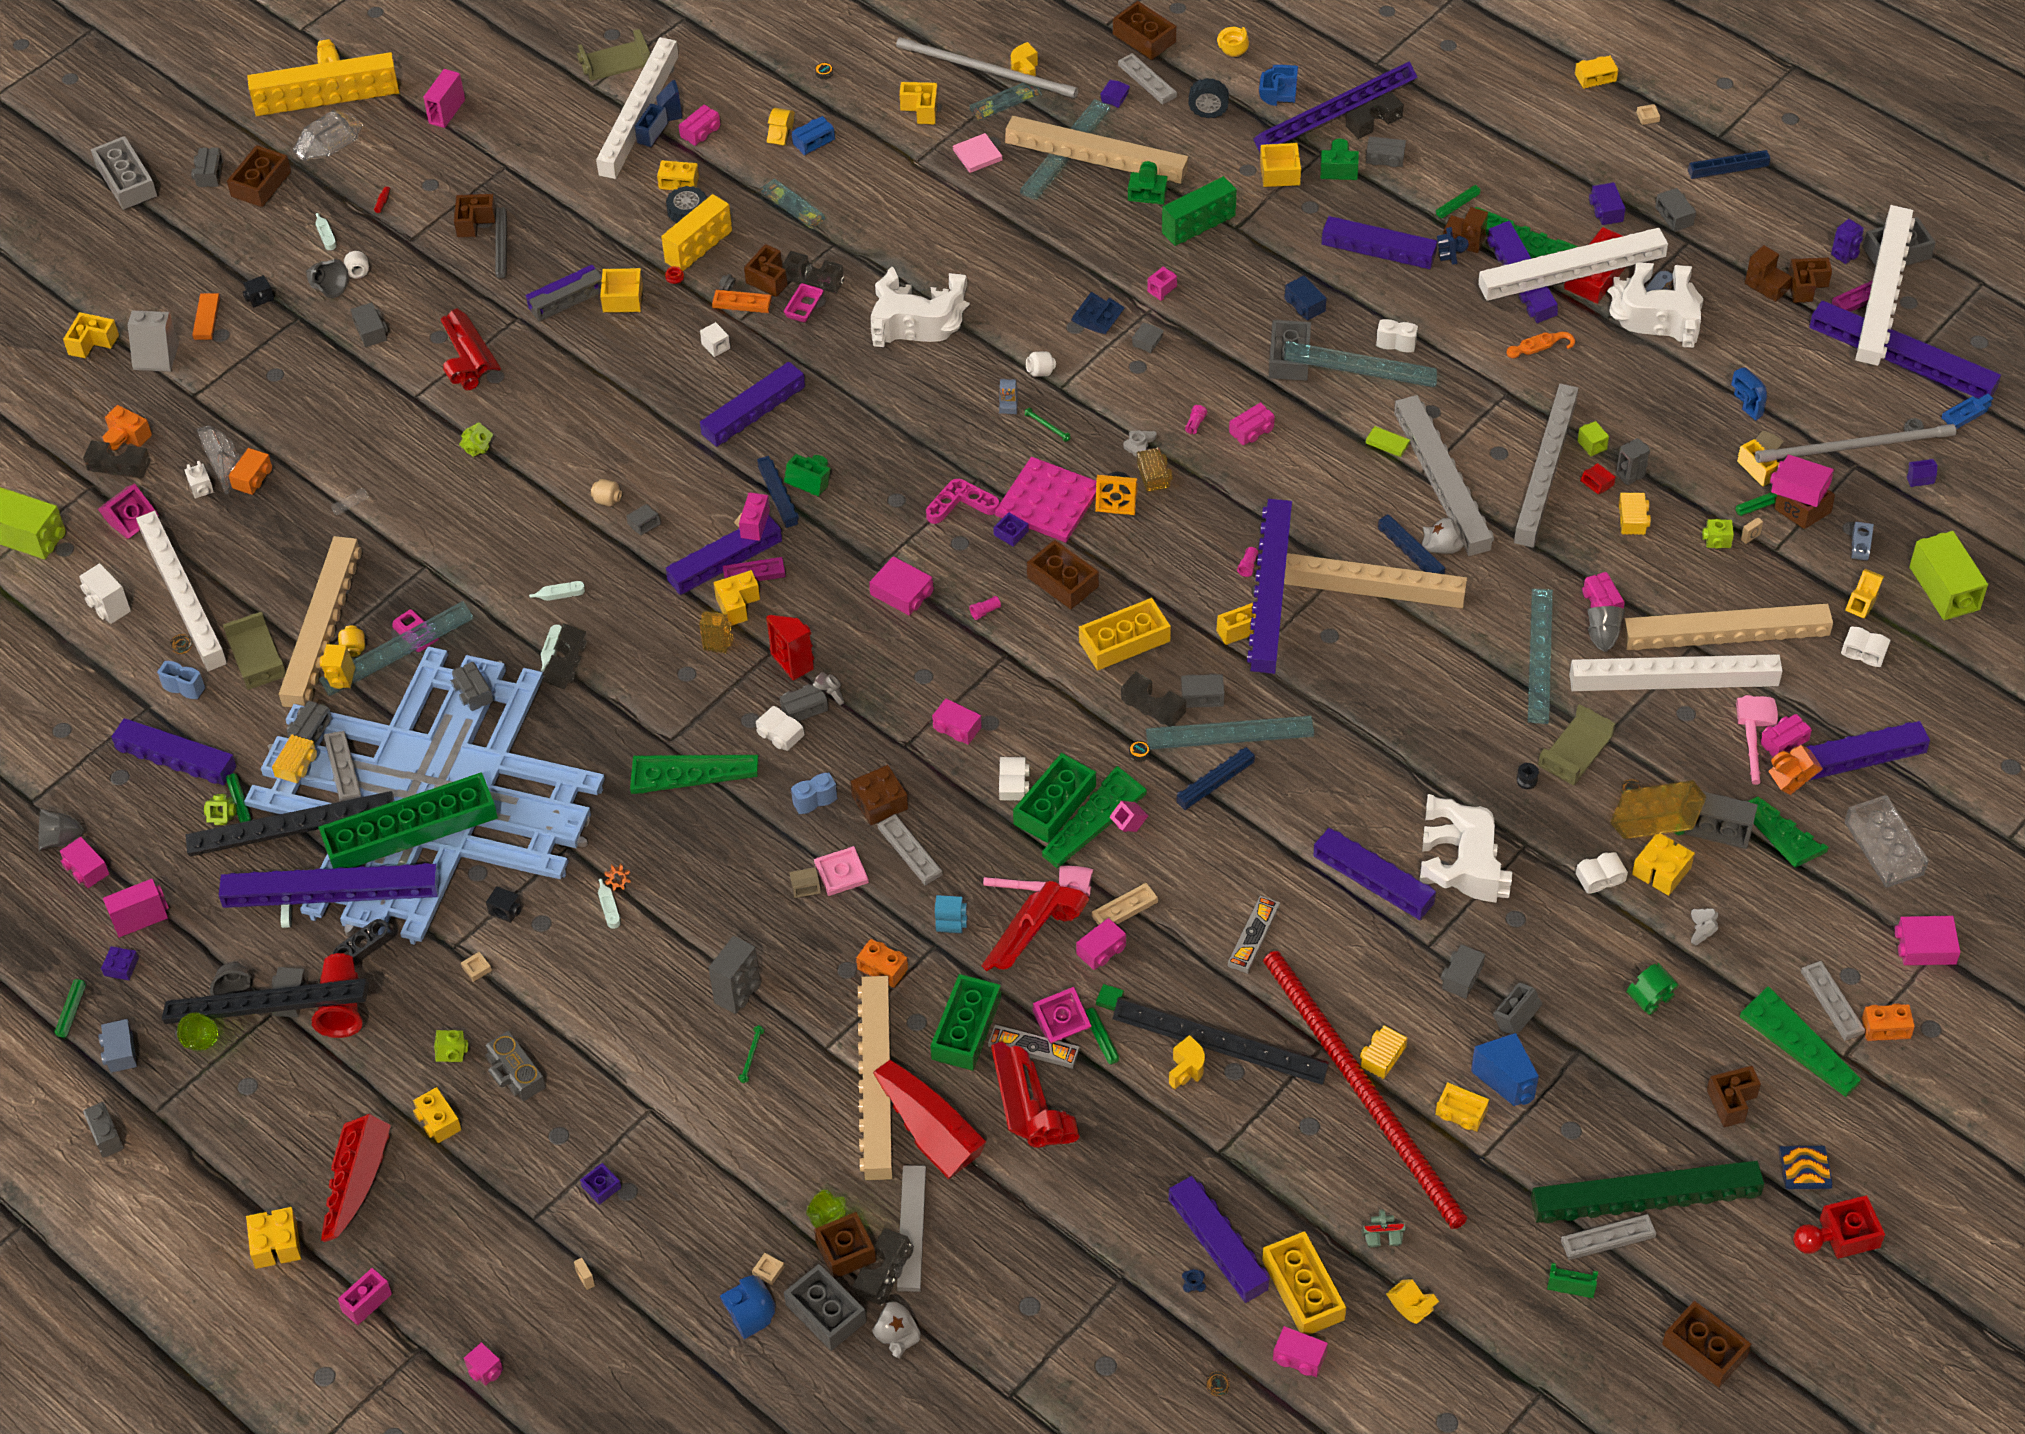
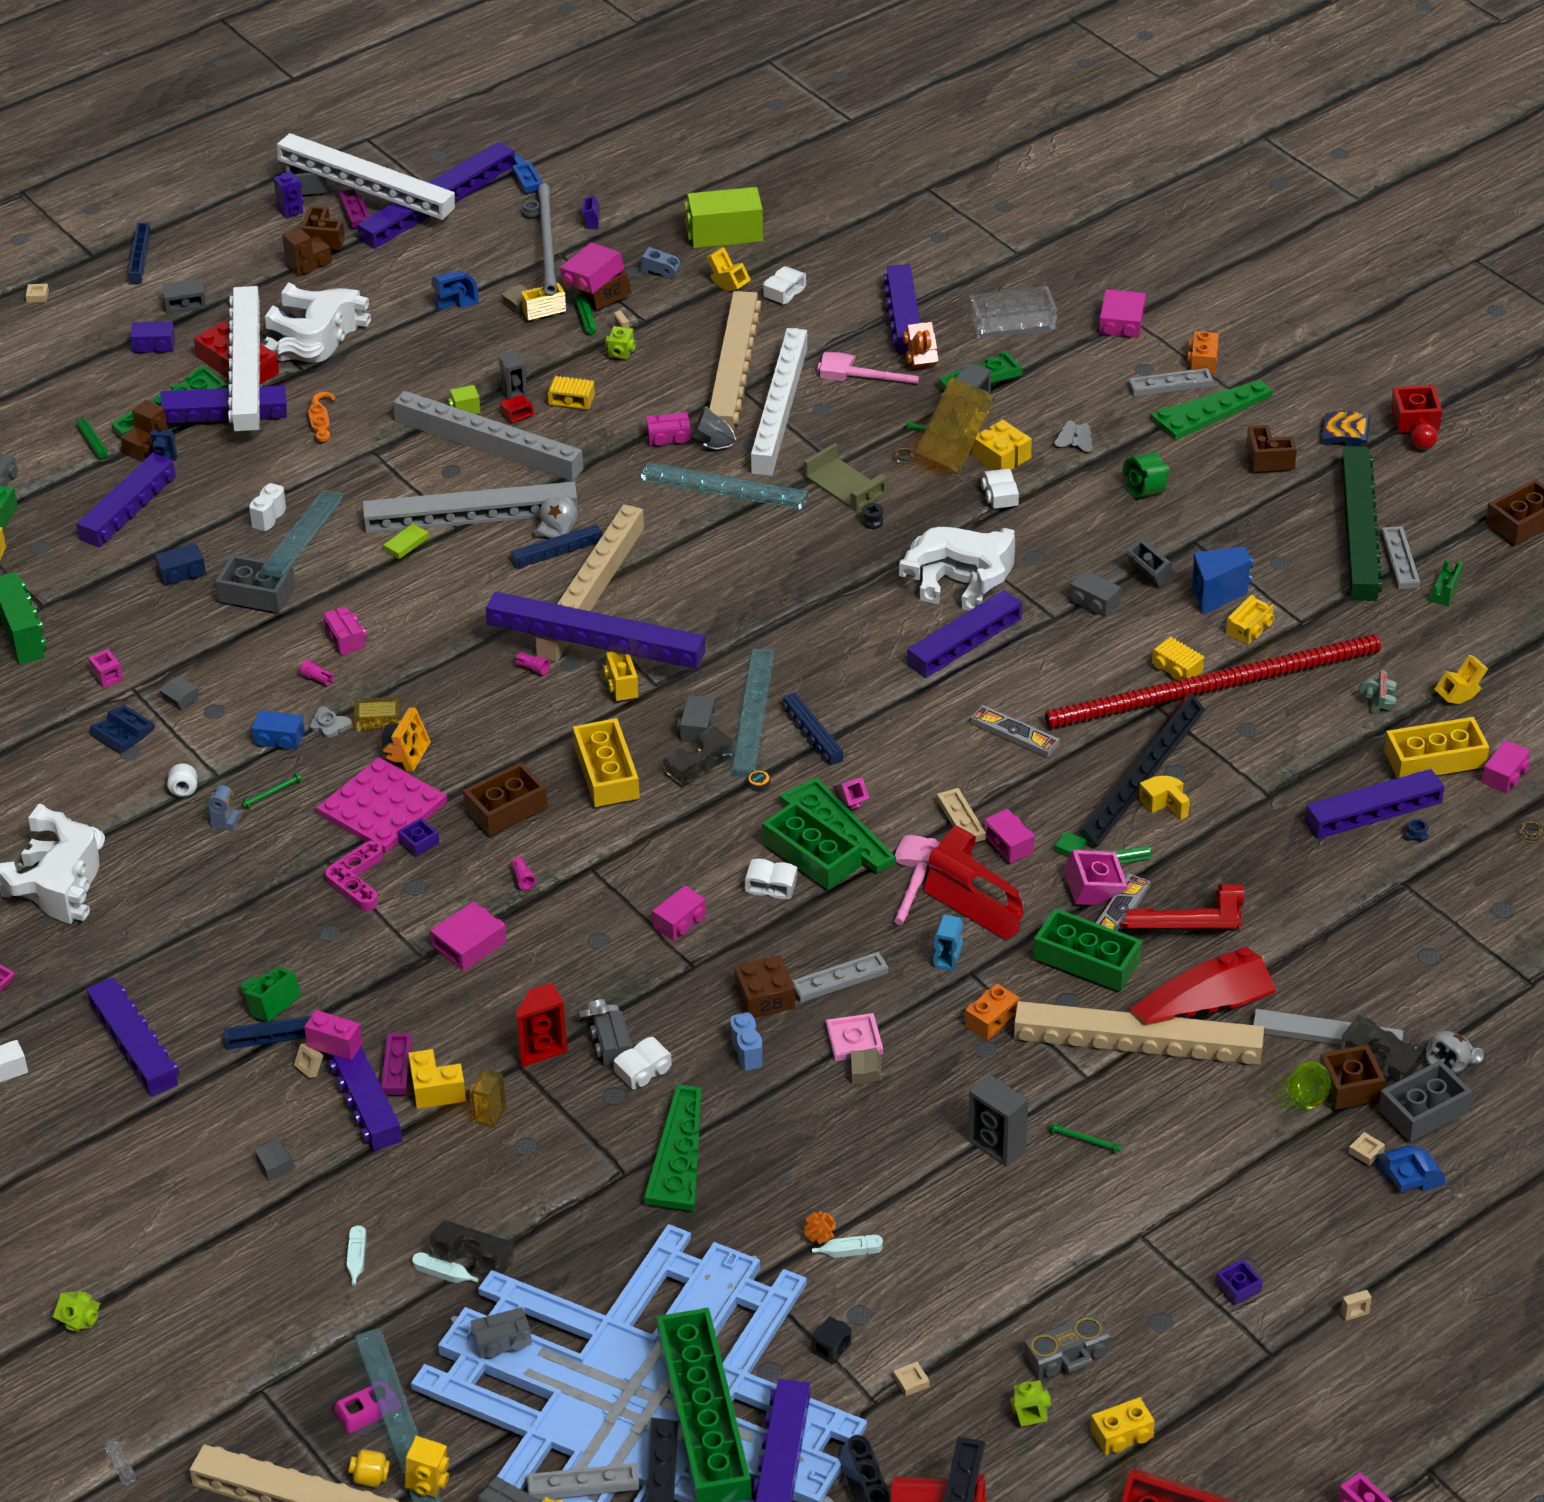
camera: 80 degrees left, 10 degrees down
dark pink brick [464,1342,503,1386] -> none
tan head [591,479,622,507] -> none
dark pink brick [1761,714,1812,757] -> none
none -> blue brick [252,710,305,750]

